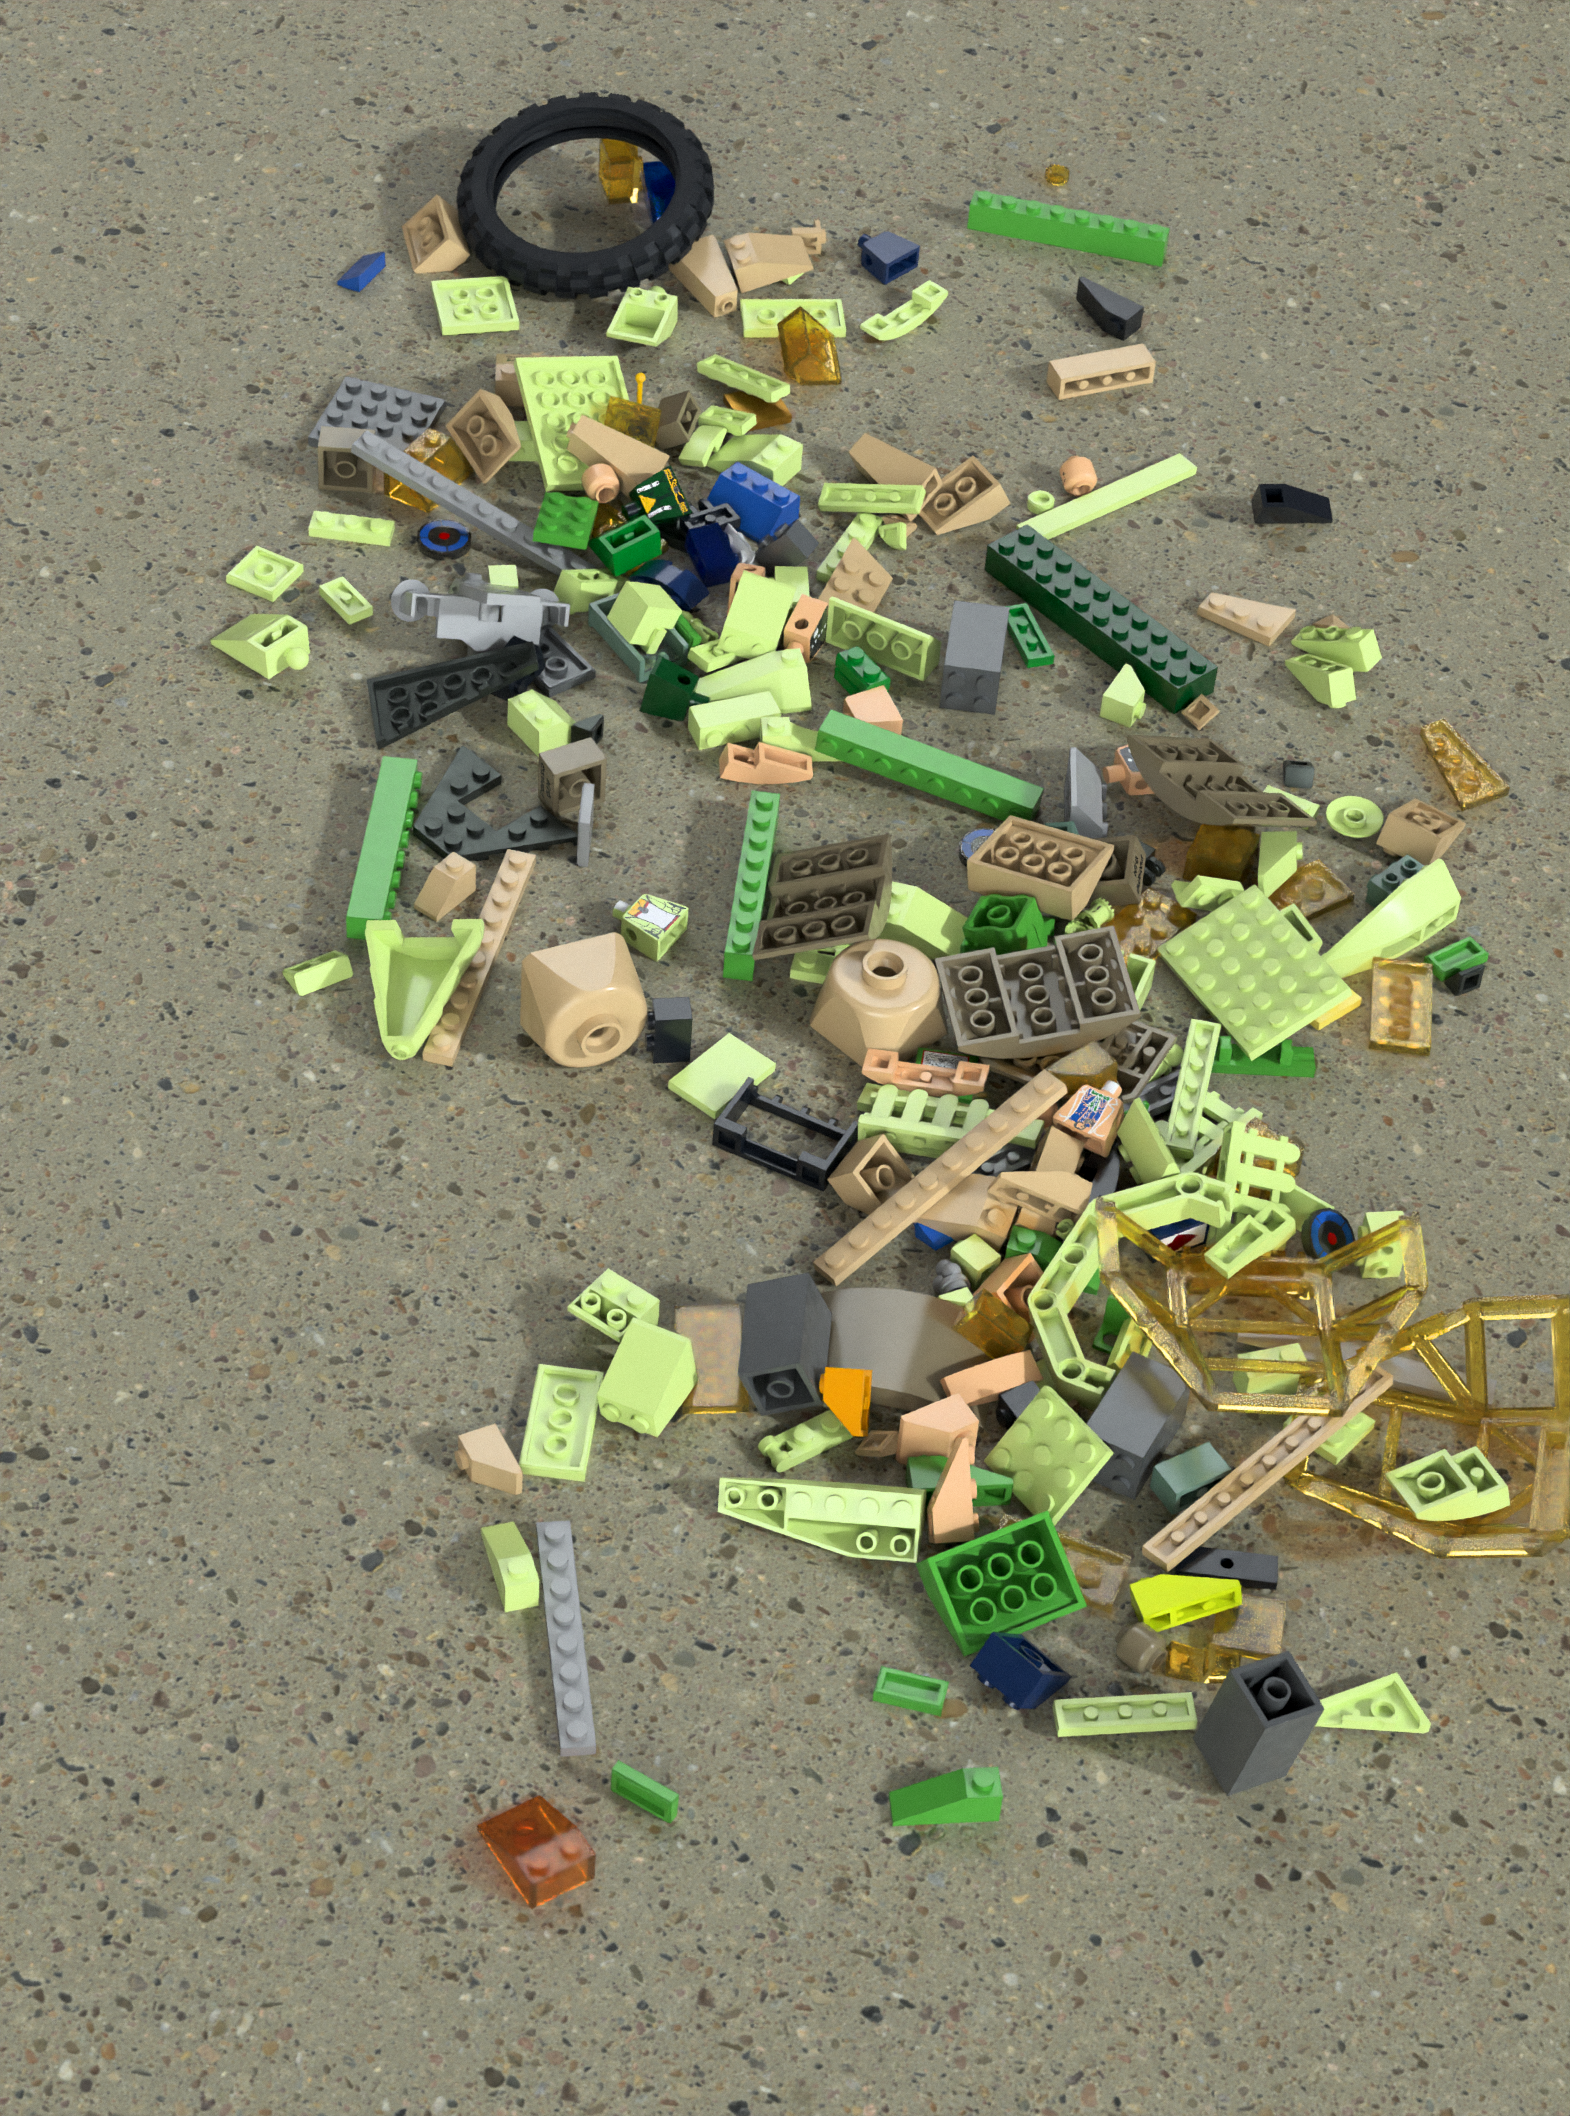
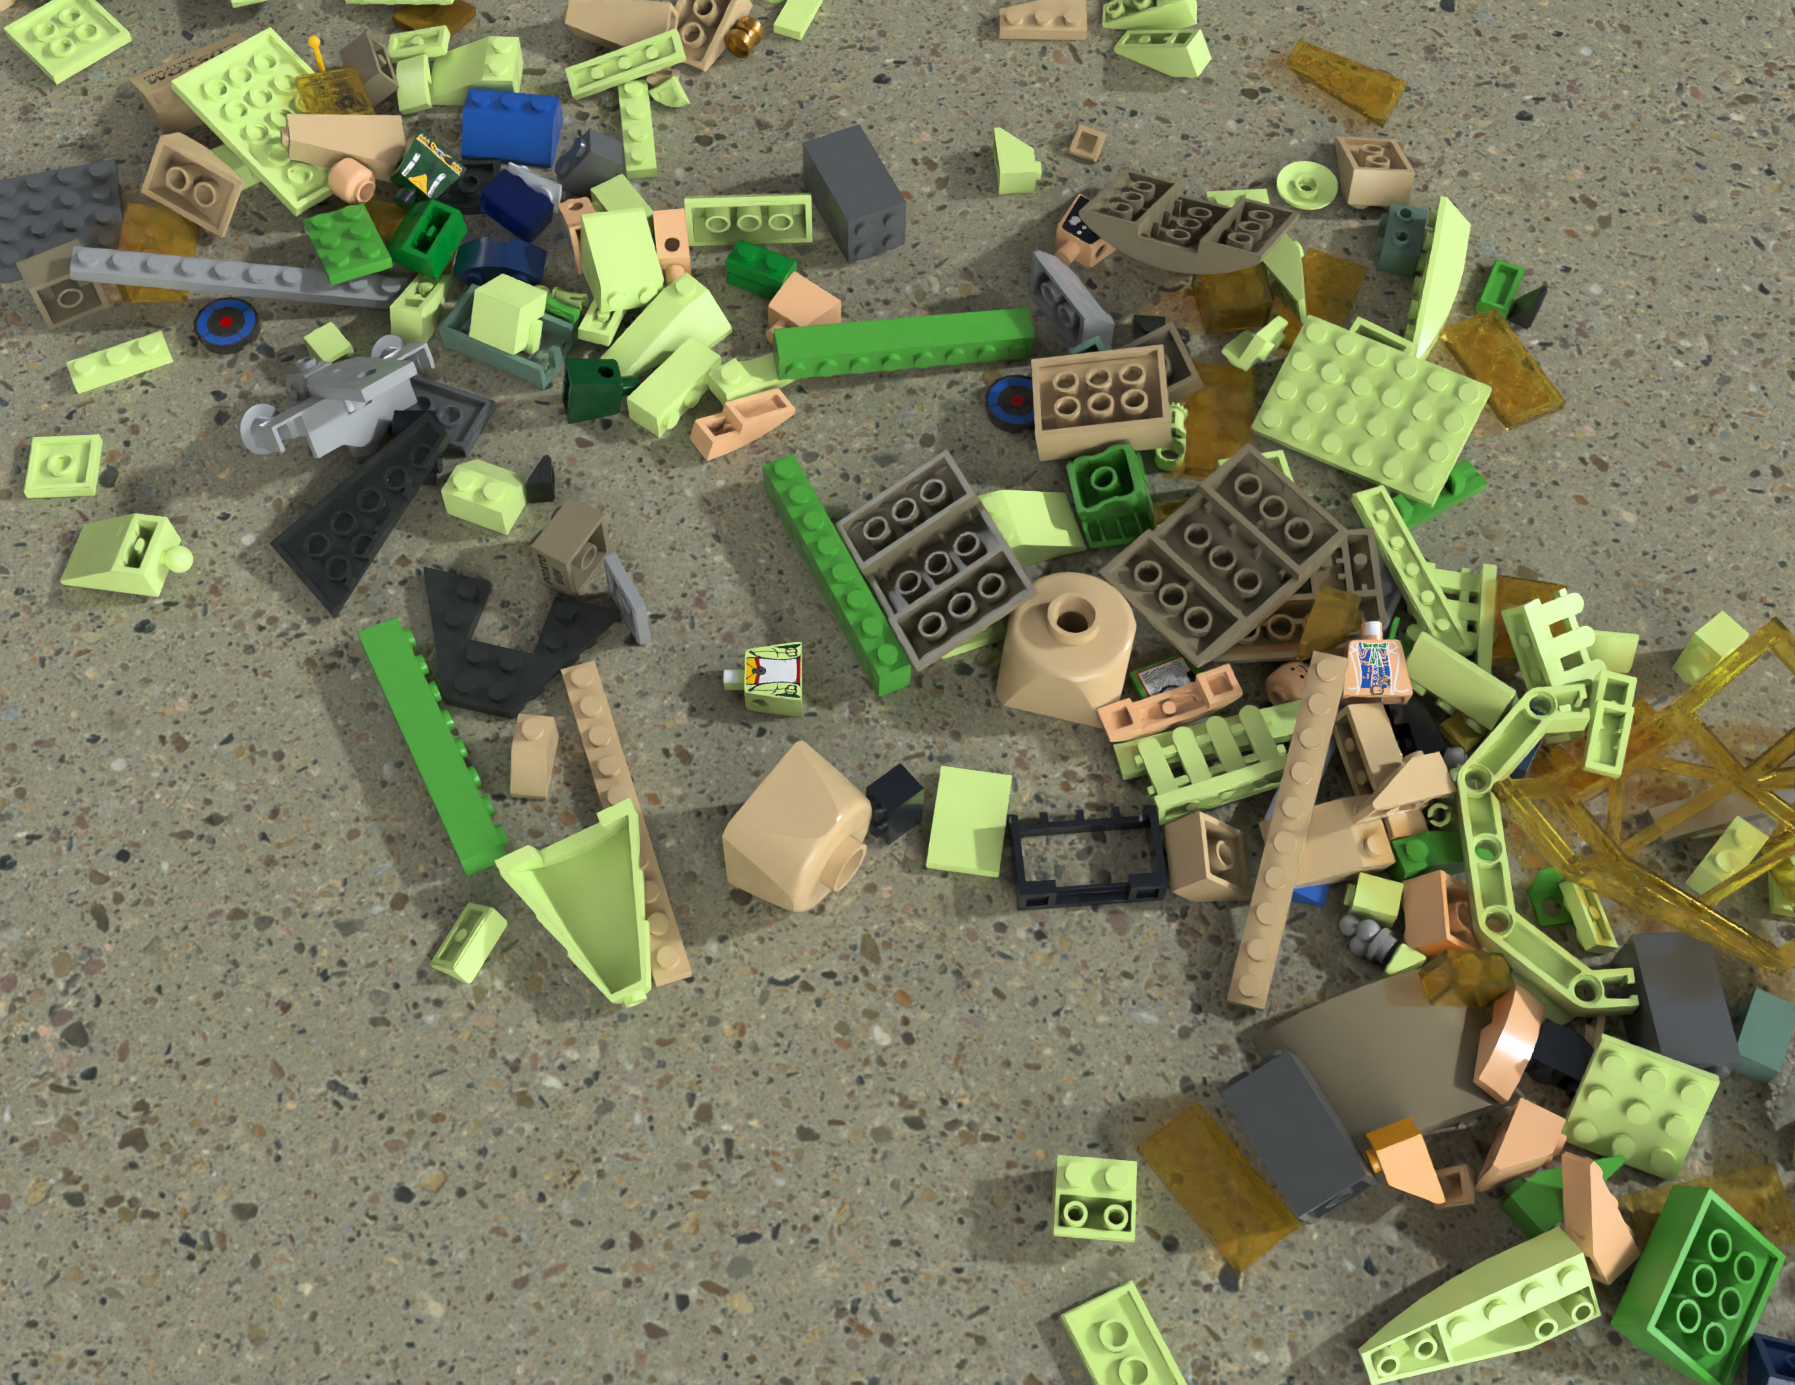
camera: 30 degrees left, 15 degrees up
yellowish green plate [319,576,373,625] -> none
yellowish green slope [597,1317,698,1438] -> none
black hinge [680,498,741,542] -> none
yellowish green plate [758,1409,853,1472] -> none
tan wing [818,538,893,613] -> none
dark green brick [984,524,1218,714] -> none
green plate [1004,603,1055,668] -> none
pearl dark grey slope [1283,760,1315,789] -> none
pearl dark grey tile [1301,1208,1356,1272] -> none
none -> pearl gold wheel [725,16,765,59]

